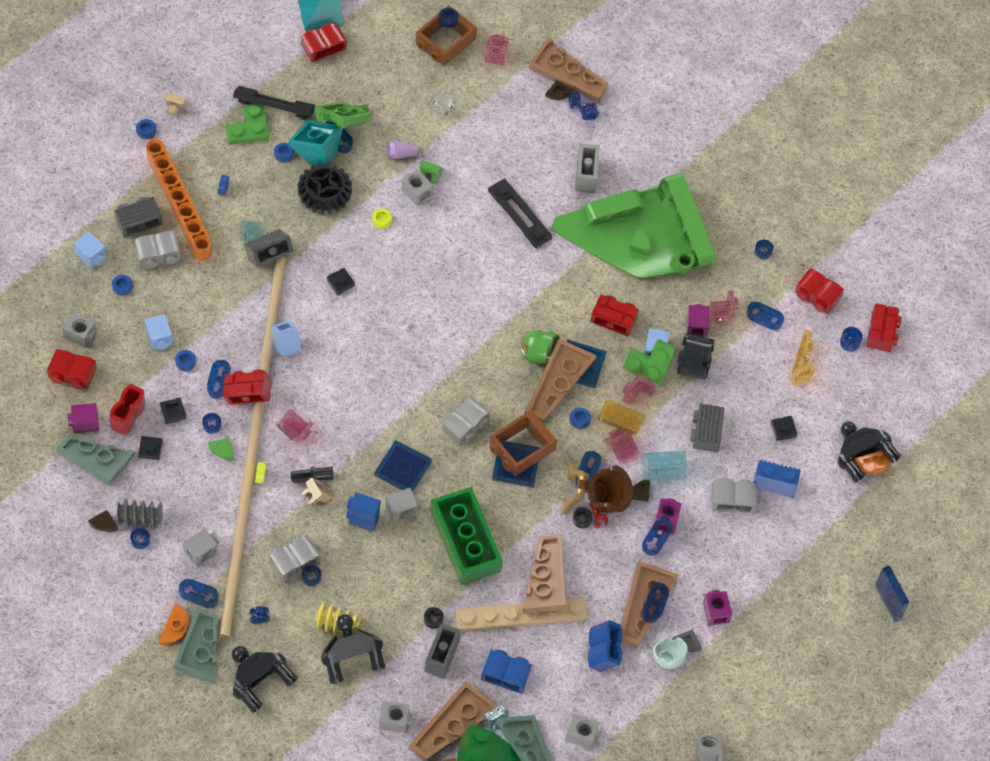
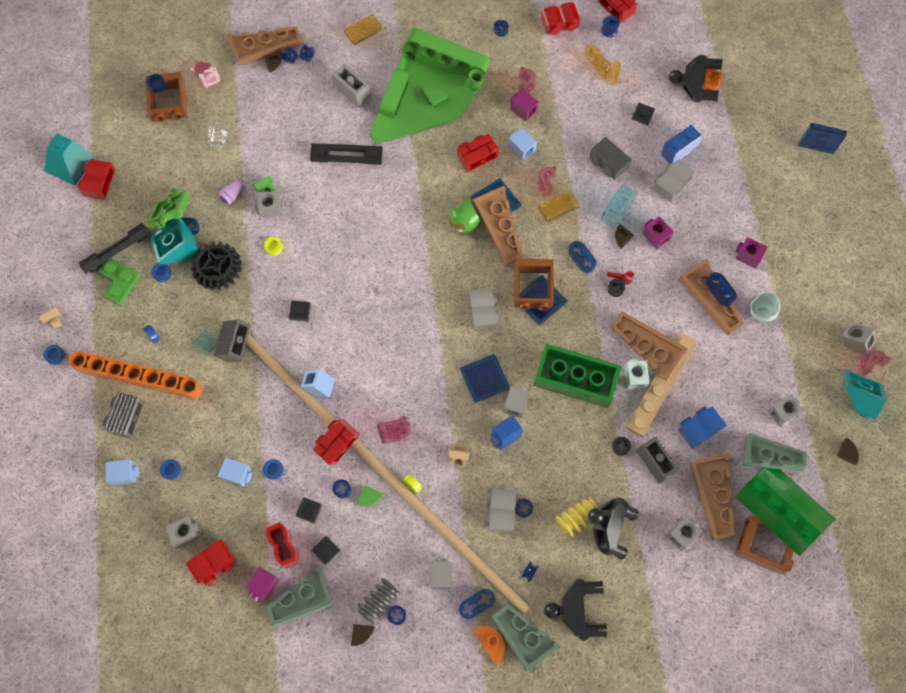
camera: 45 degrees left, 10 degrees up
light grey brick [135,231,181,269] -> none
clear blue beam [207,360,231,399] -> none
black axle [290,466,334,483] -> none
clear light blue plate [484,704,508,732] -> none
reddish brown helmet [561,463,633,515] -> none
blue tile [569,408,591,429] -> none
blue brick [588,620,623,672] -> none
clear pink bracket [604,428,640,462] -> none
bright green plate [623,339,677,386] -> none
clear blue beam [642,516,673,556] -> none
dark grey tile [672,630,702,652] -> none
black brick [677,334,715,380] -> none
clear blue beam [746,301,784,330] -> none
none -> clear yellow plate [344,14,383,46]
none -> light aqua brick [624,359,649,389]

